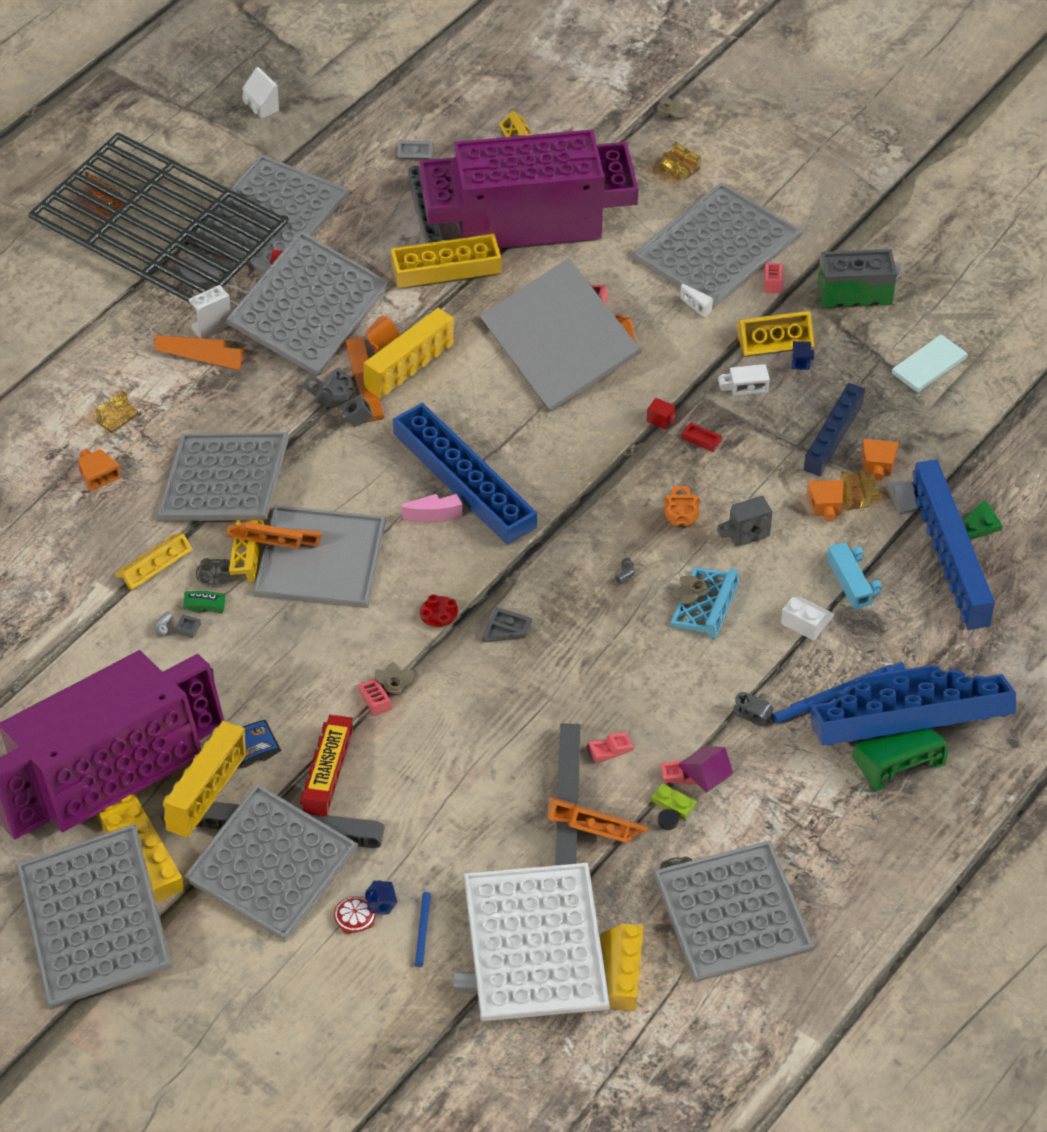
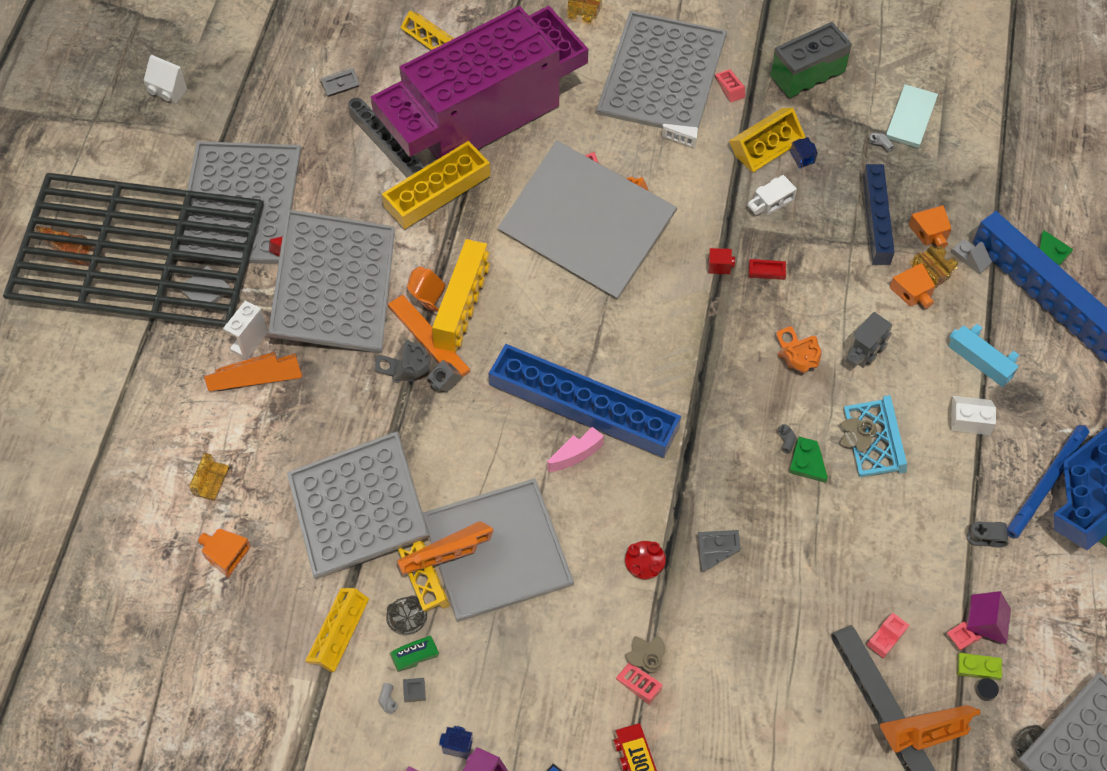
camera: 25 degrees left, 10 degrees up
none -> green wing [789,436,828,483]
none -> light grey arm [869,133,894,152]

